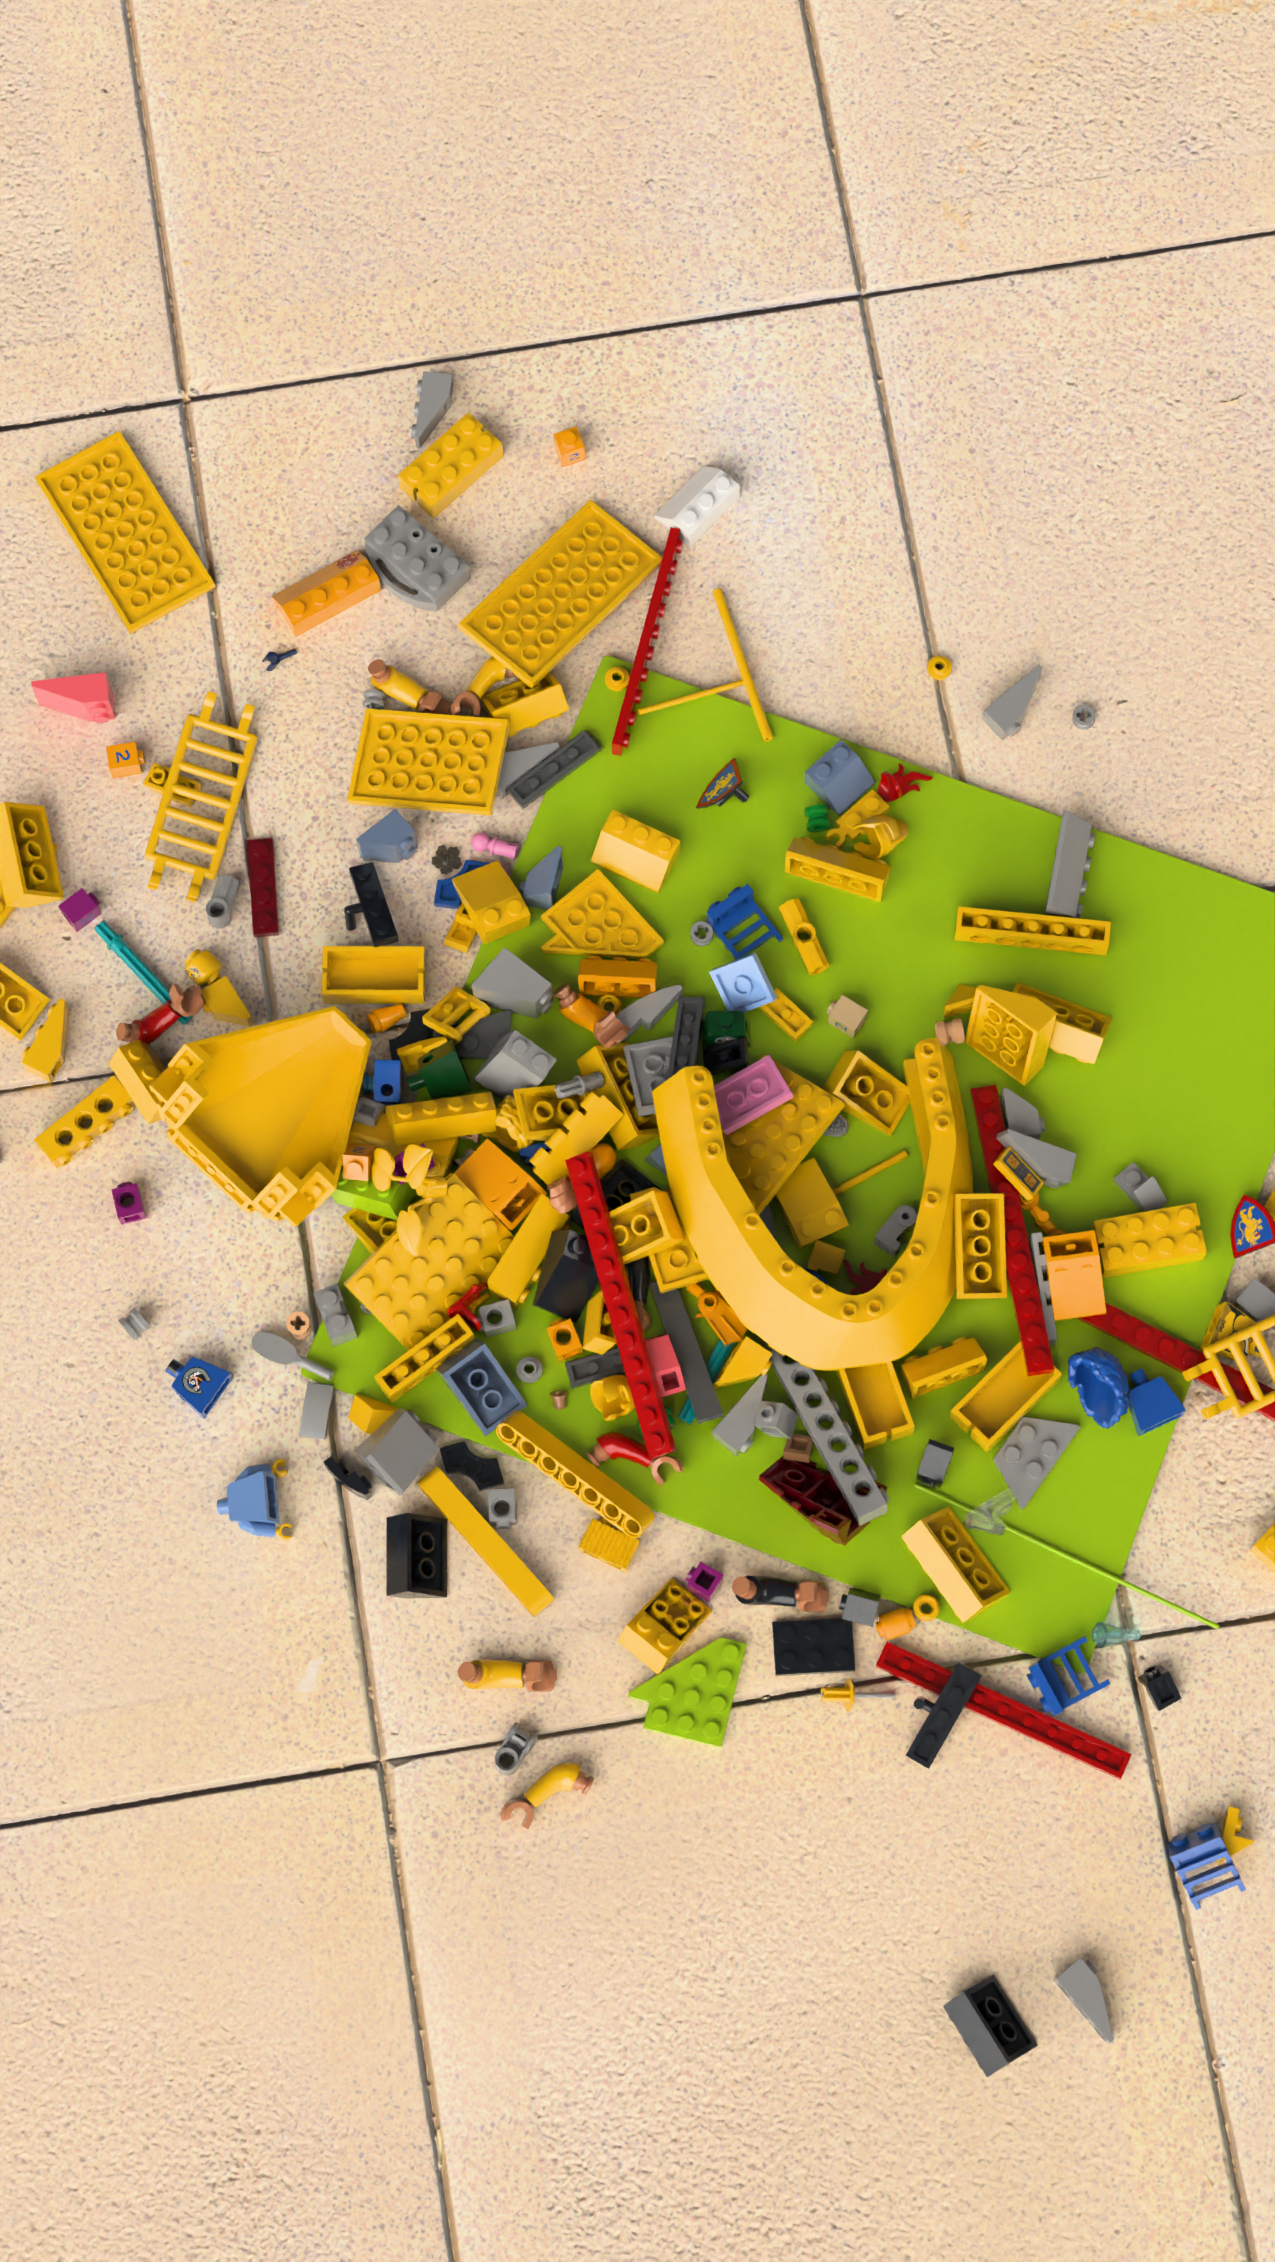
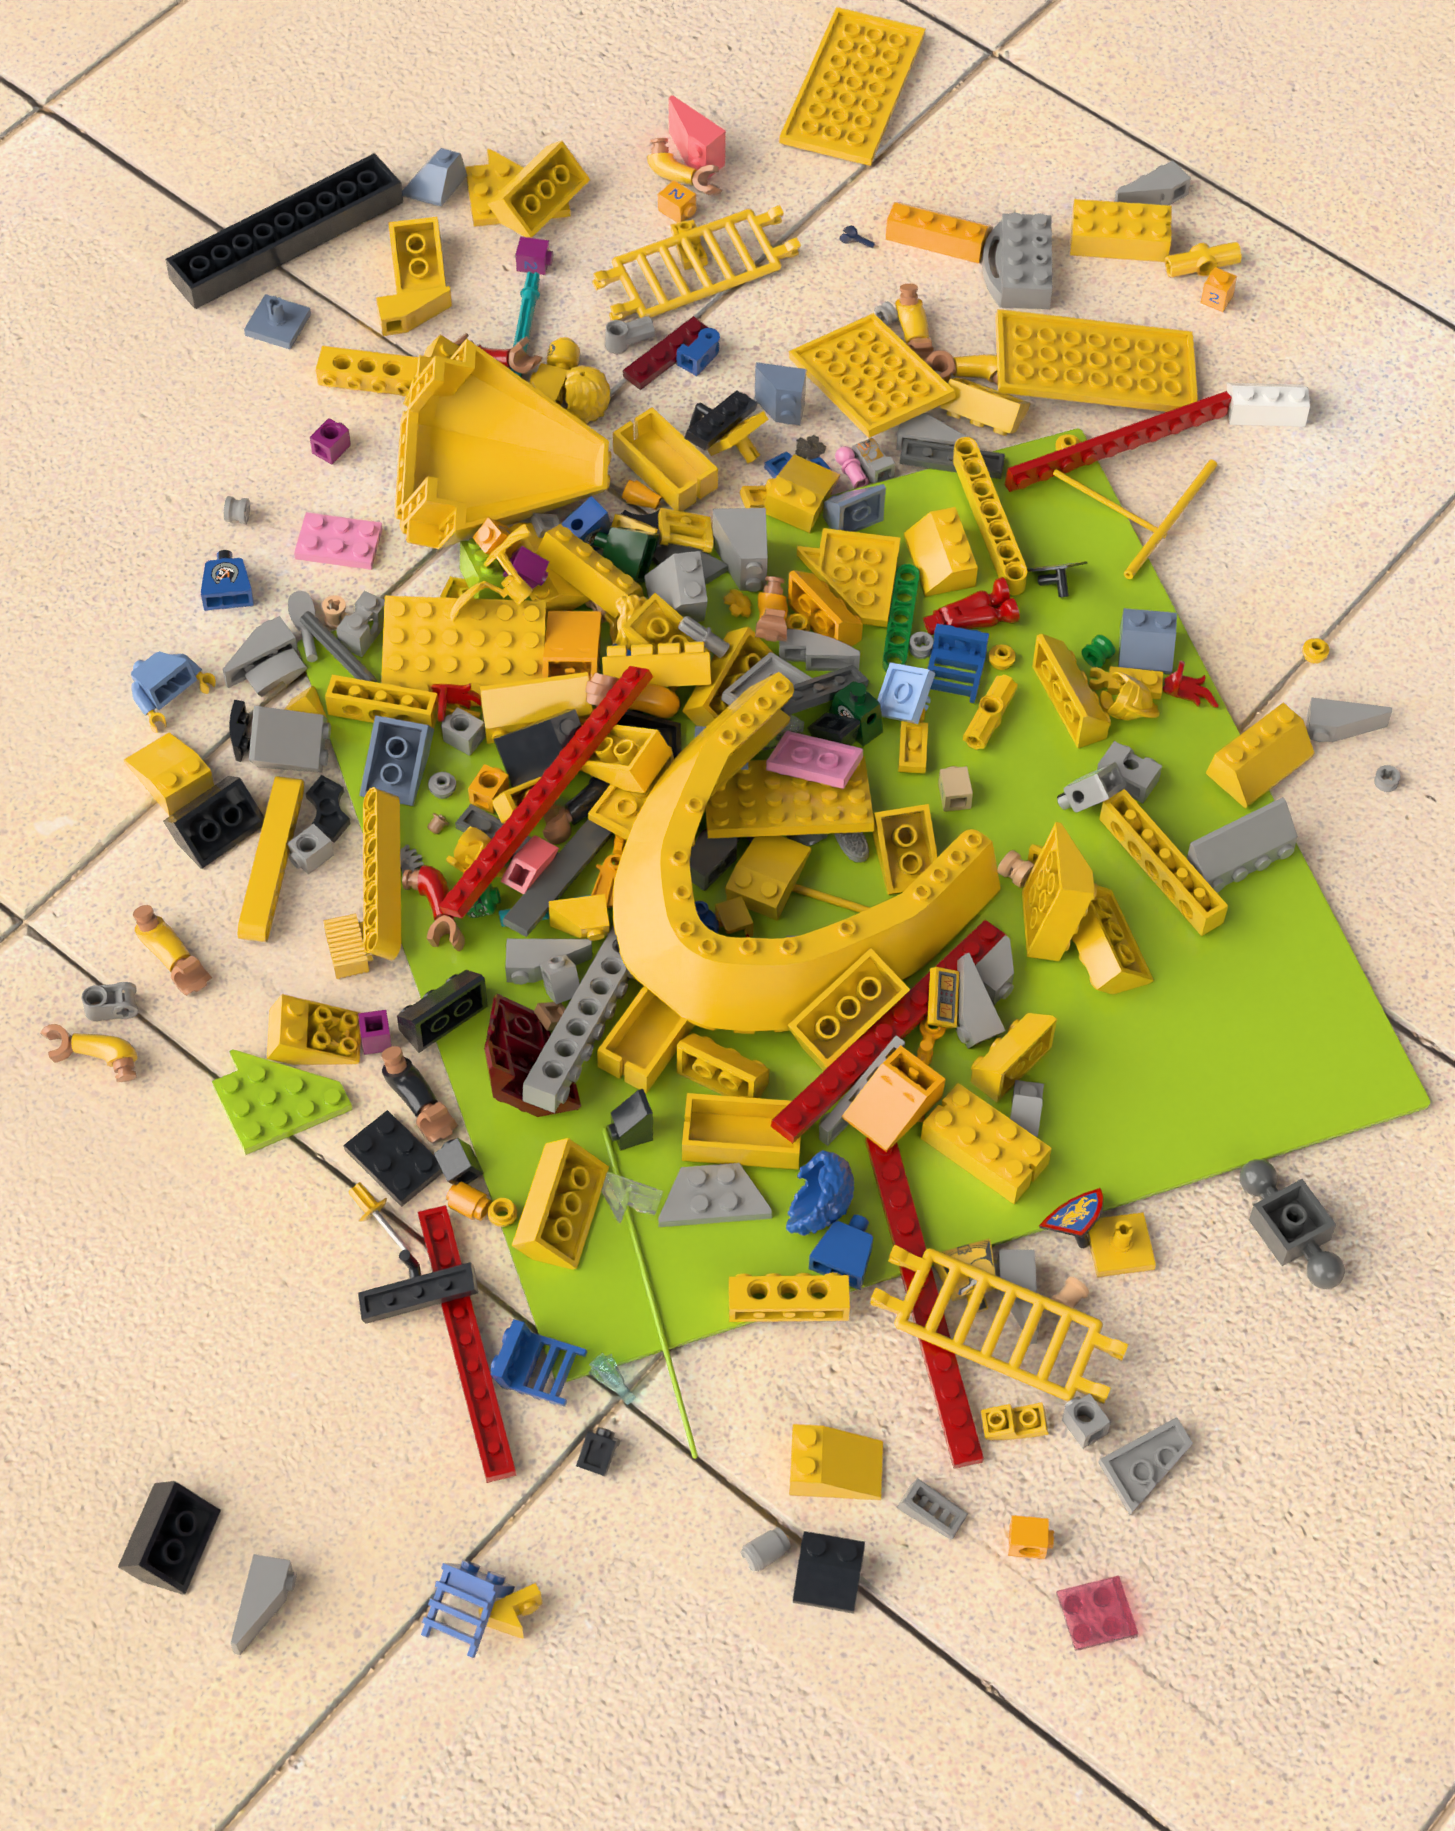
camera: 45 degrees right, 15 degrees down
none -> yellow slope [124,732,214,816]
none -> light grey slope [223,616,298,688]
none -> bright pink plate [294,512,383,570]
none -> dark grey axle [300,611,377,682]
none -> black slope [397,970,488,1053]
none -> light grey piece [400,845,424,876]
none -> yellow hair [565,365,610,424]
none -> piece [647,138,723,196]
none -> blue leg [677,328,720,376]
none -> yellow tile [707,411,769,464]
none -> yellow plant [723,589,752,618]
none -> yellow brick [729,1273,850,1322]
none -> light grey leg [852,438,895,484]
none -> green beam [882,564,920,672]
none -> red piece [923,577,1020,636]
none -> yellow beam [953,437,1028,596]
none -> yellow slope [971,1013,1057,1102]
none -> yellow plate [989,644,1016,670]
none -> light grey torso [1057,762,1127,812]
none -> light grey brick [1097,741,1162,803]
none -> yellow piece [1164,242,1242,277]
none -> yellow slope [1206,702,1315,809]

